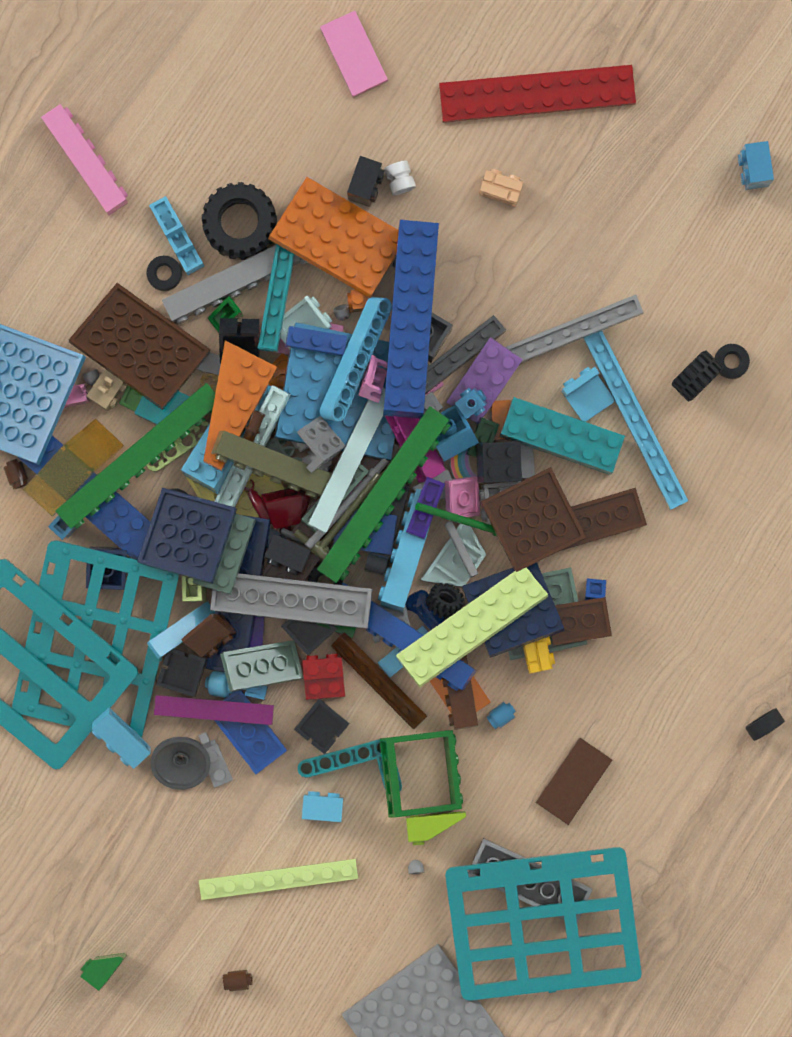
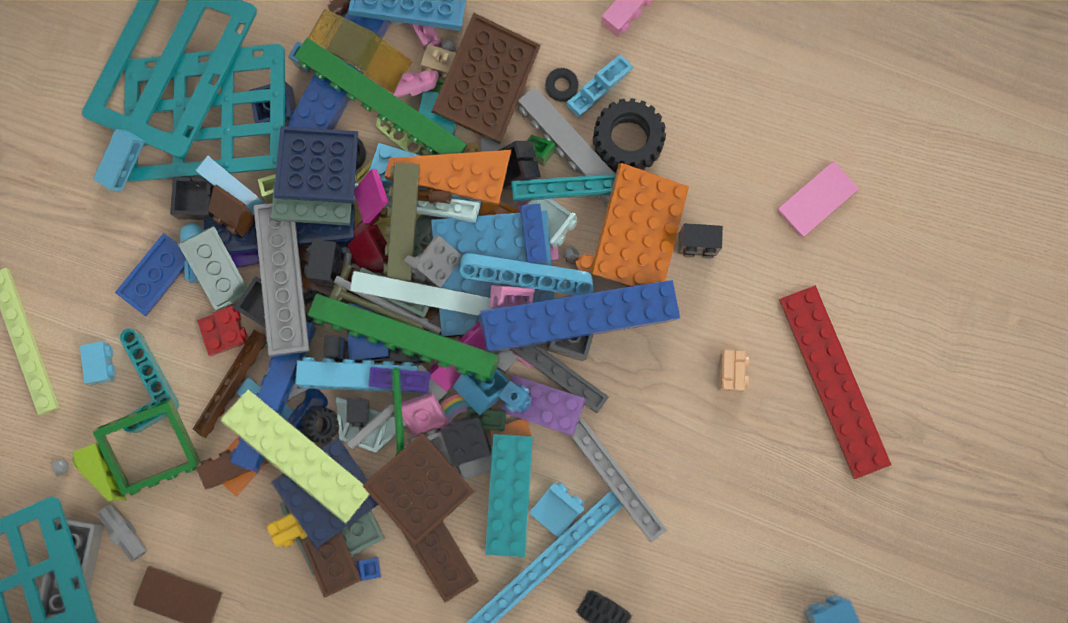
camera: 75 degrees right, 5 degrees down
dark grey dish [151,737,210,790] -> none
magenta tile [154,695,274,725] -> none
light grey hinge [198,732,233,788] -> none
black piece [294,699,350,755] -> none
white wheel [384,161,416,195] -> none
dark azure brick [486,702,516,730] -> none
none -> light grey piece [97,504,147,561]
none -> black brick [346,399,370,427]
none -> dark pink tile [354,169,388,223]
none -> bright pink wing [394,71,439,100]

